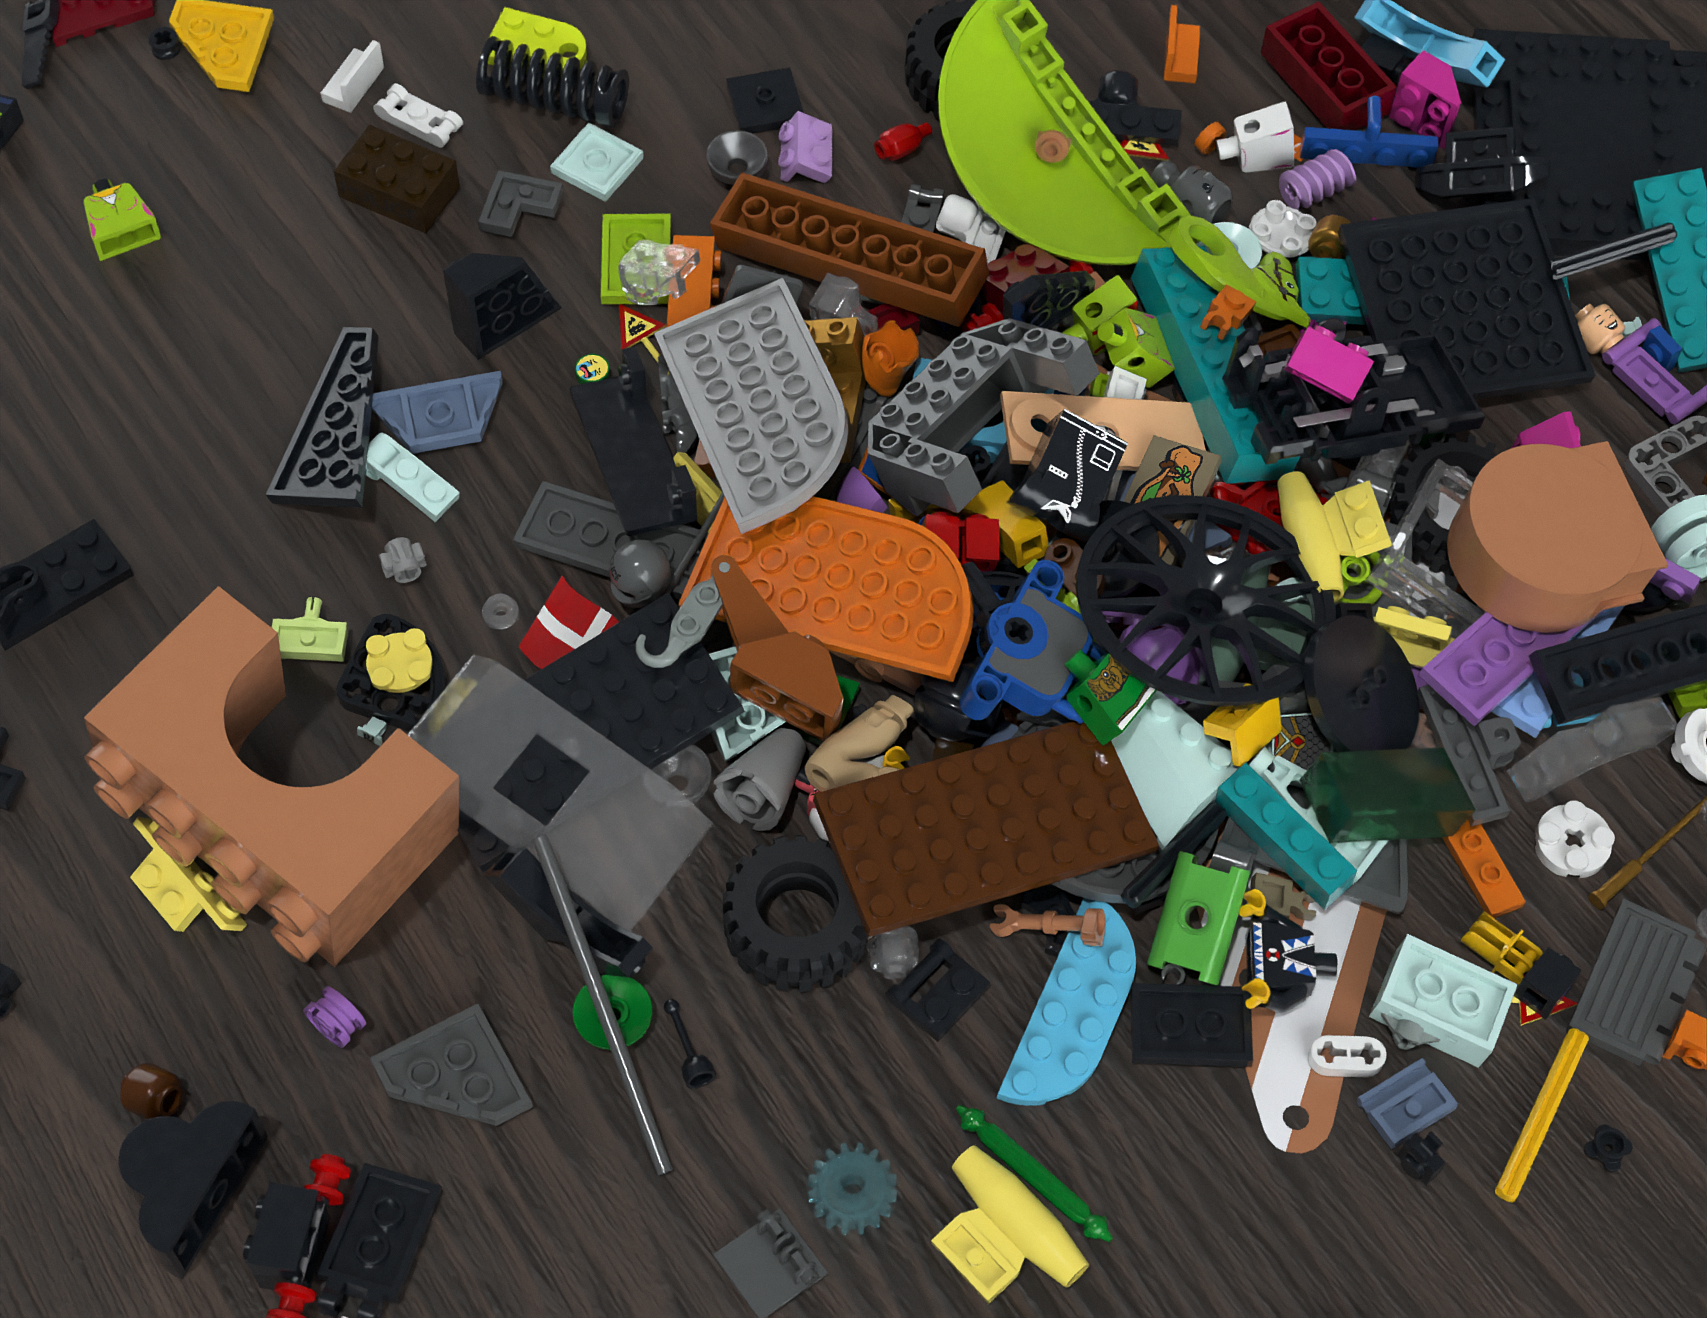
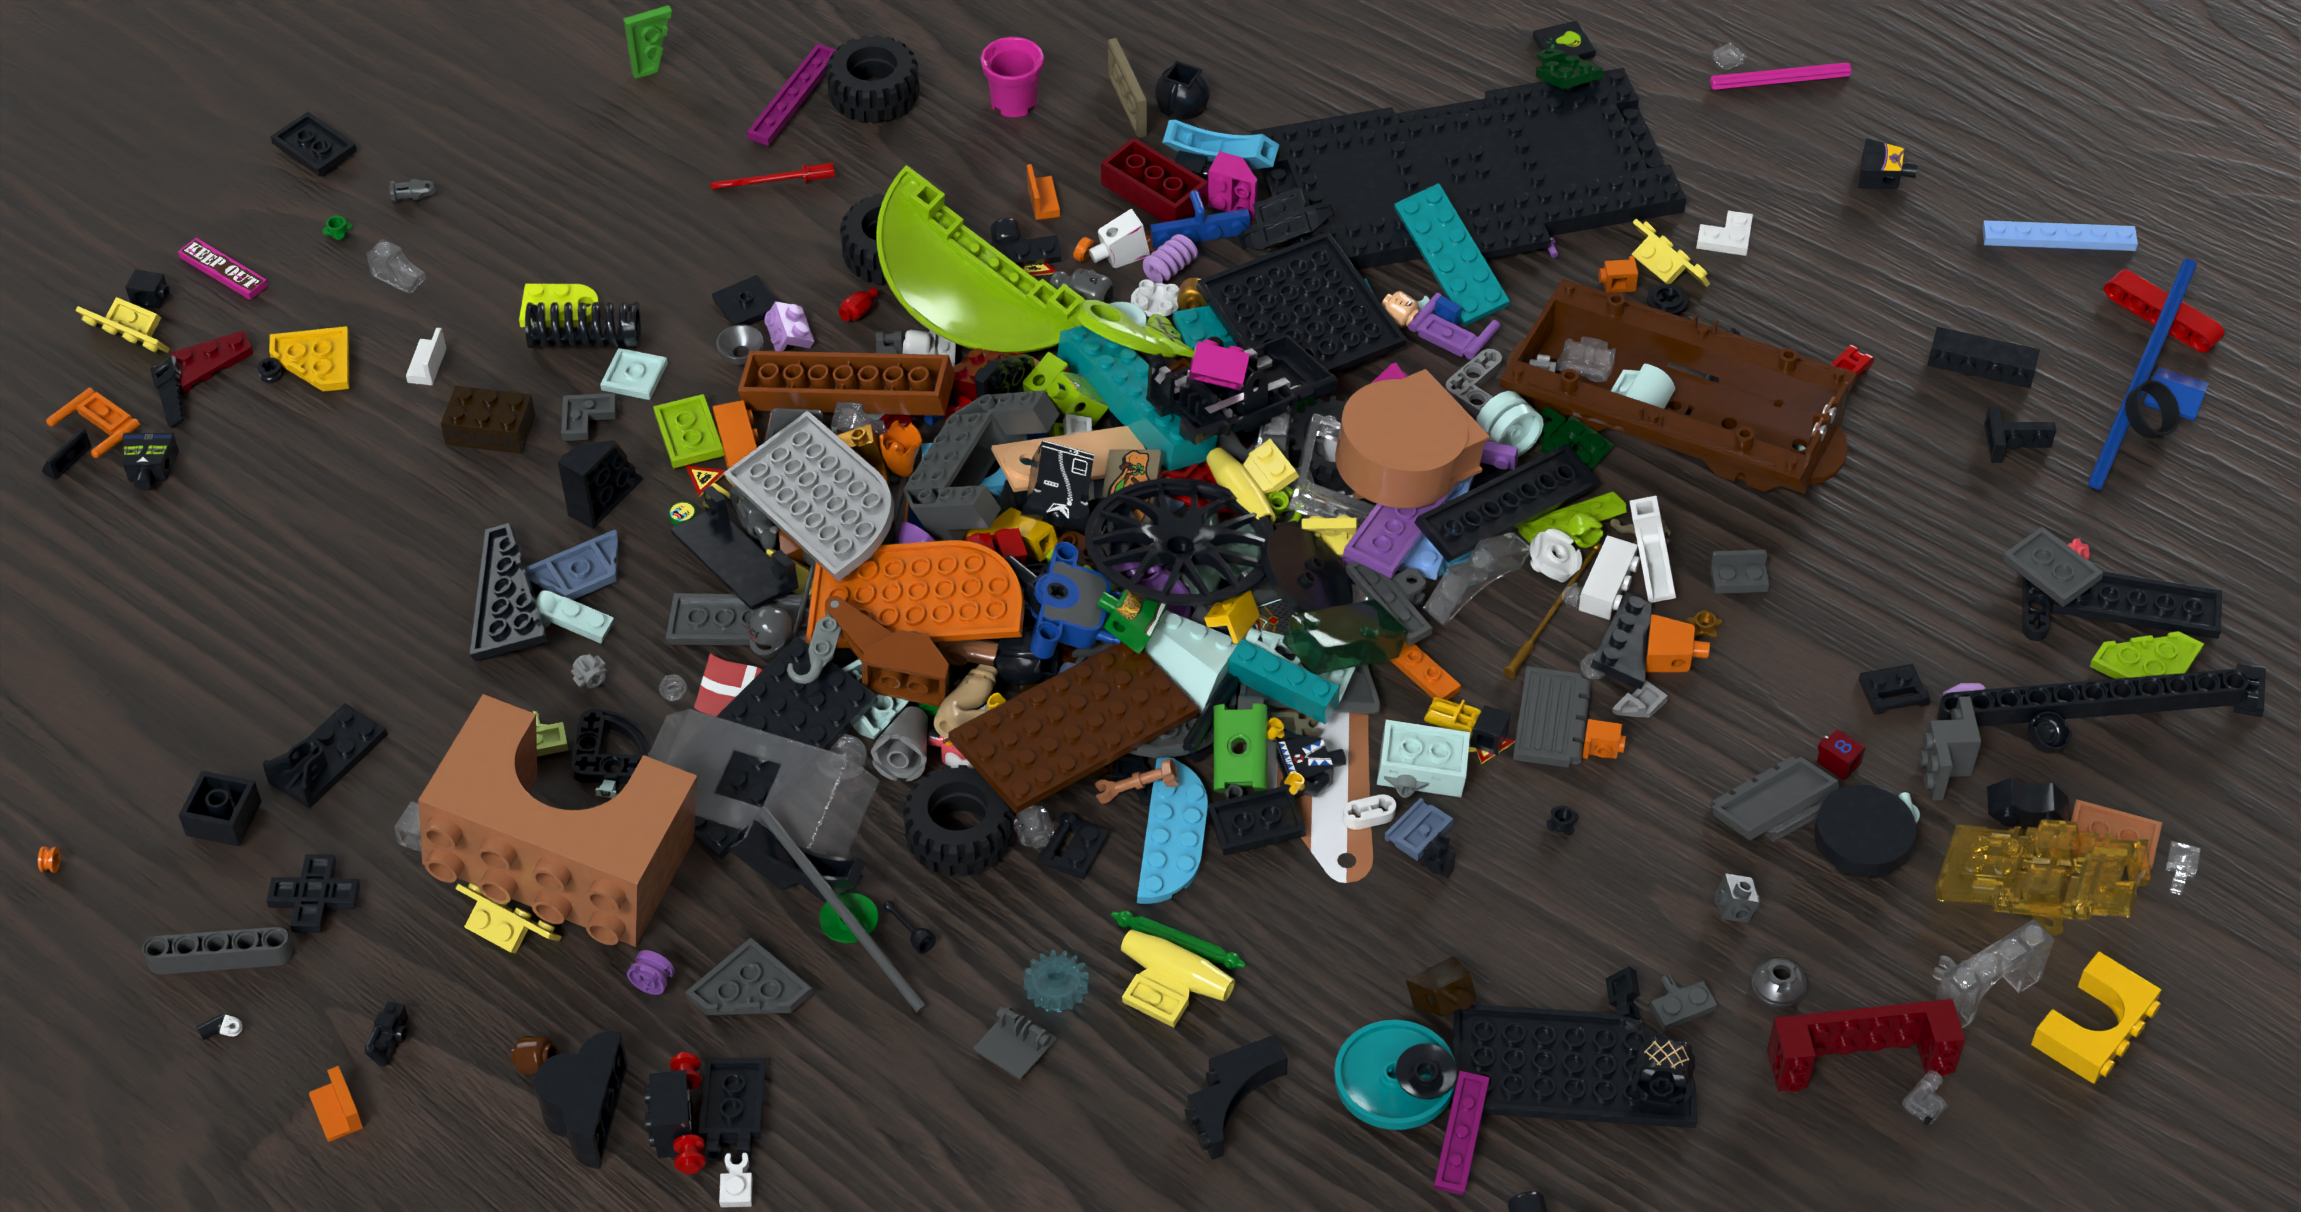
camera: 15 degrees left, 10 degrees down
lime torso [83,179,162,261] -> none
light yellow piece [366,628,433,693] -> none
white plate [373,84,463,148] -> none
clear slope [618,240,701,305] -> none
nougat plate [1035,130,1071,163] -> none
orange plate [1200,284,1256,341] -> none
yellow axle [1495,1028,1589,1203] -> none
white plate [1534,801,1615,878] -> none
black axle [1547,222,1677,280] -> none

